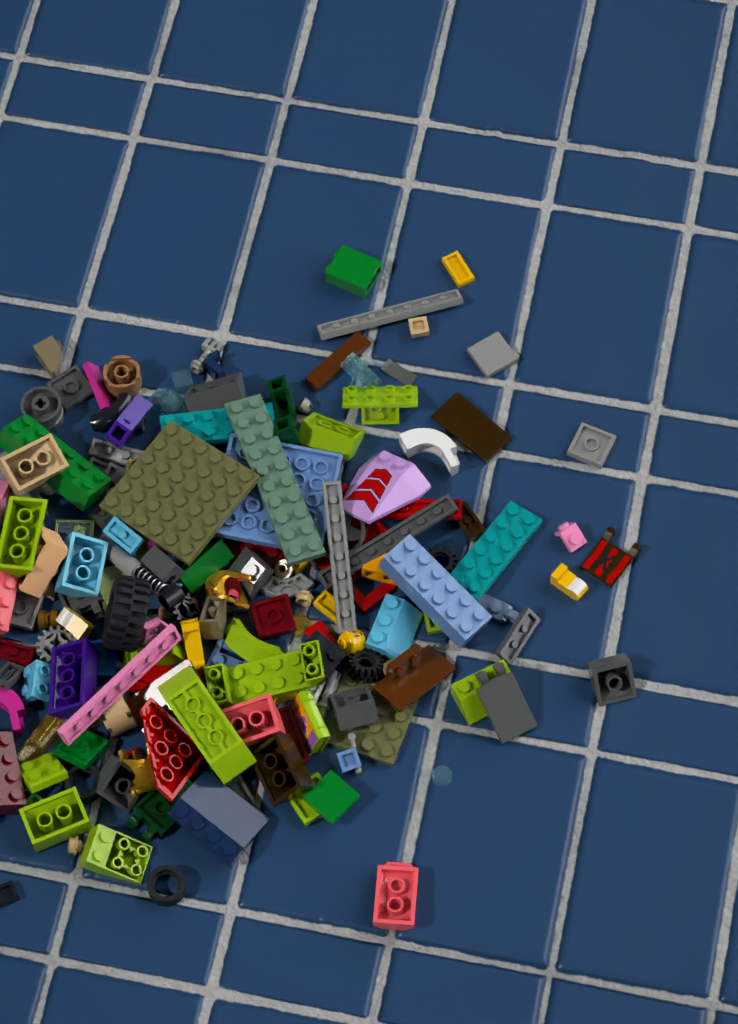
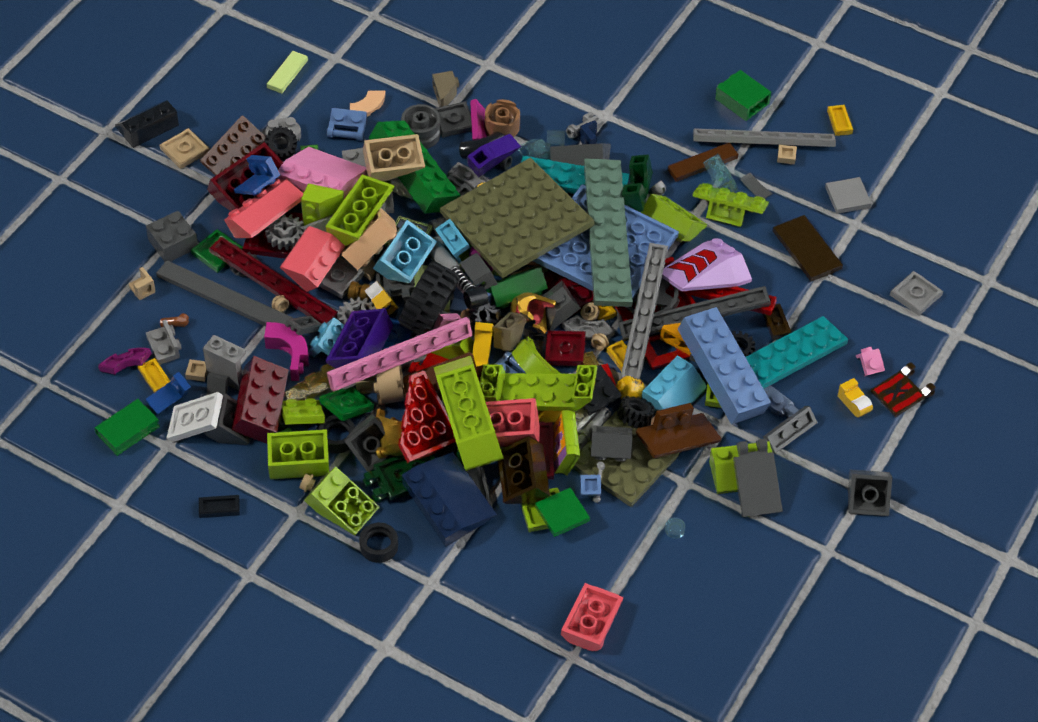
camera: 15 degrees right, 10 degrees down
white arch [399,428,460,476] -> none

